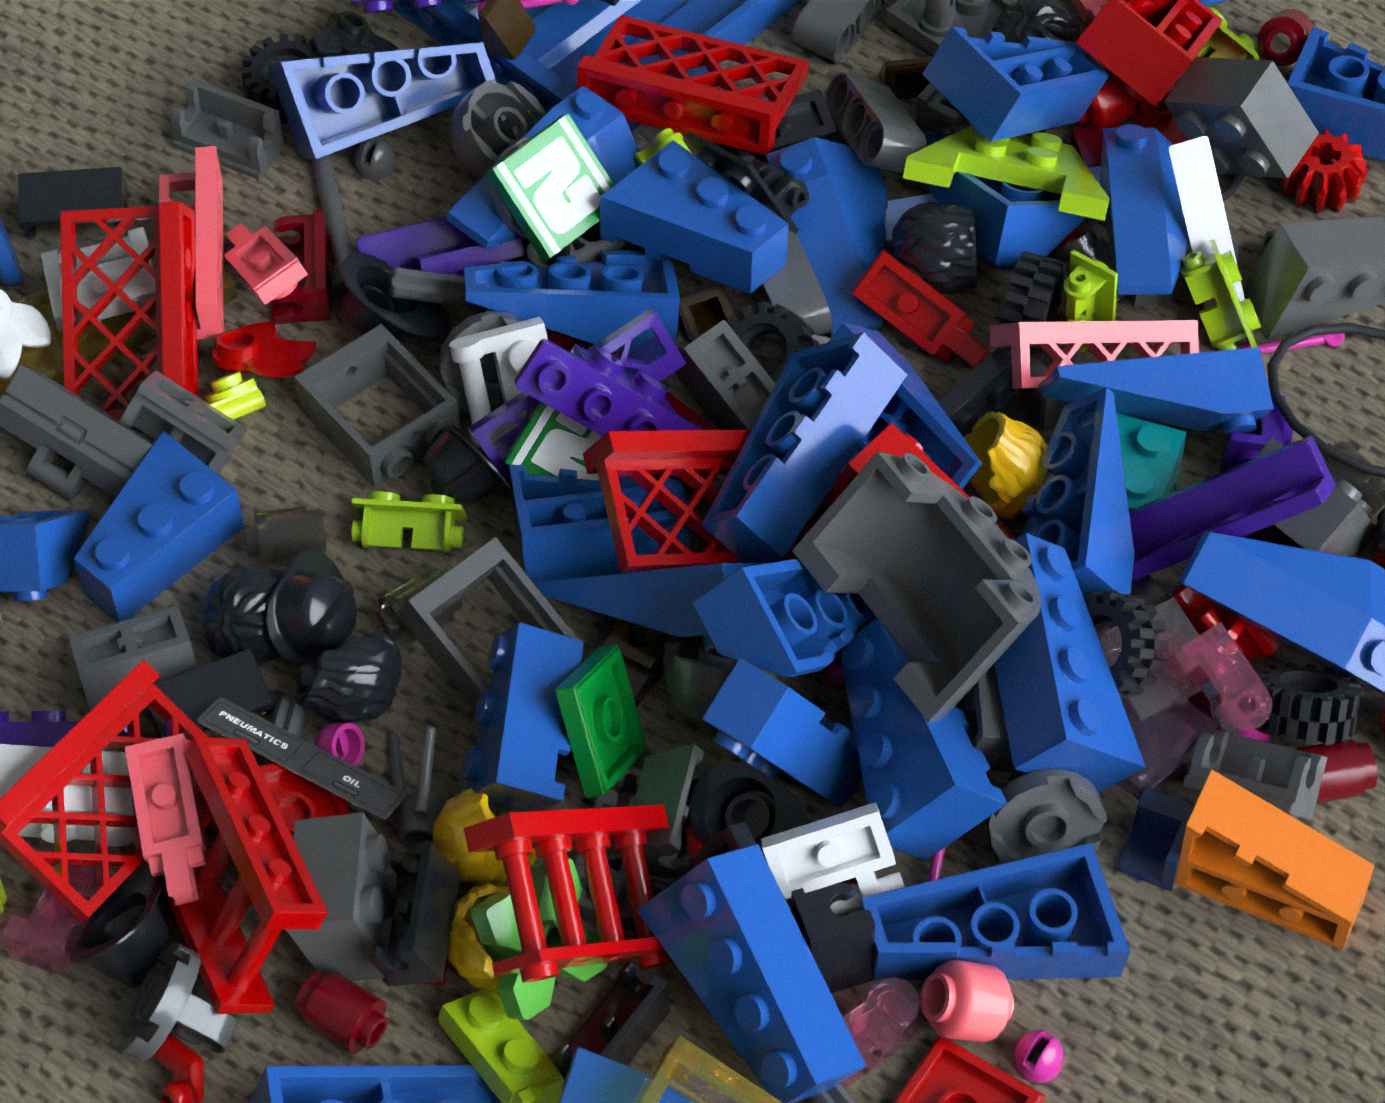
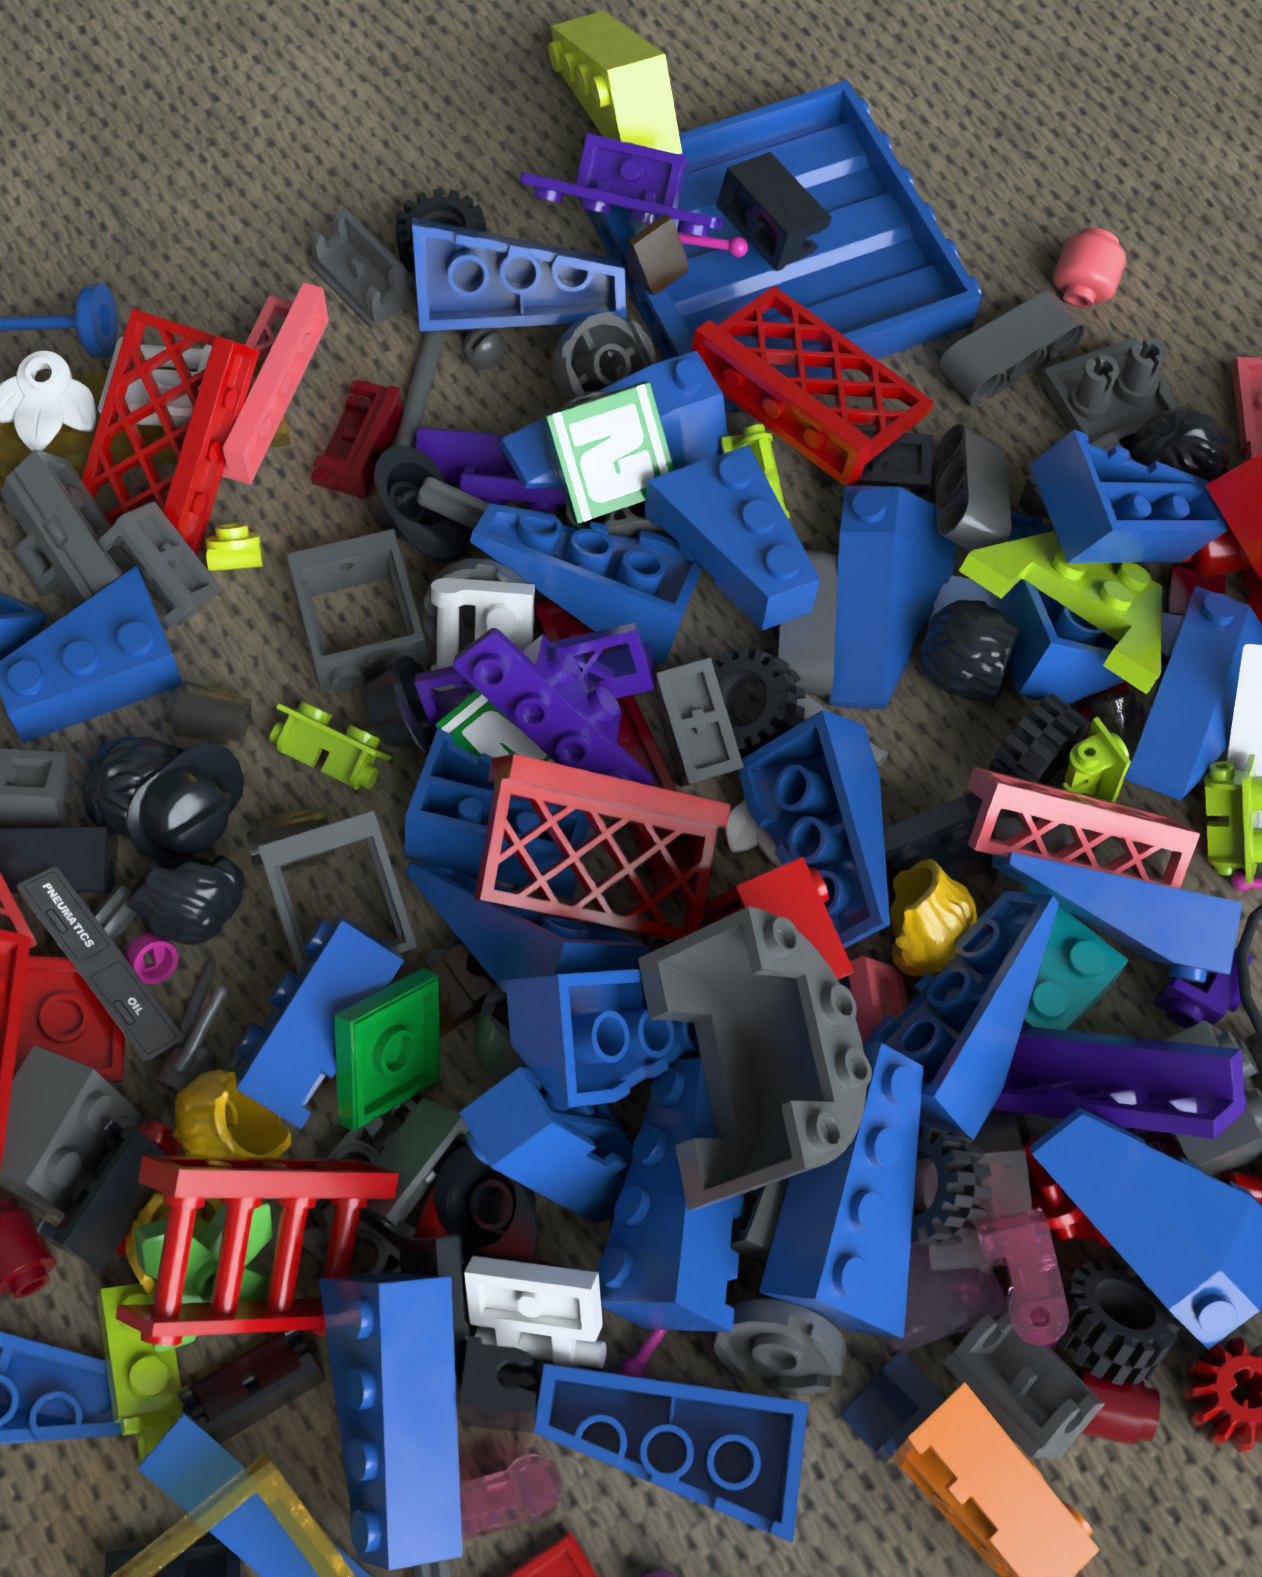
camera: 20 degrees right, 10 degrees up
black hinge [18,167,129,237] -> none
red plate [212,321,316,377] -> none
coral hinge [223,223,308,305] -> none
black plate [312,11,400,56] -> none
dark brown slope [678,284,735,344] -> none
black hinge [685,132,809,234] -> none
blue wedge [701,332,908,563] -> none
red hinge [851,250,991,368] -> none
dark brown slope [879,56,933,100] -> none
coral head [920,960,1014,1043] -> none

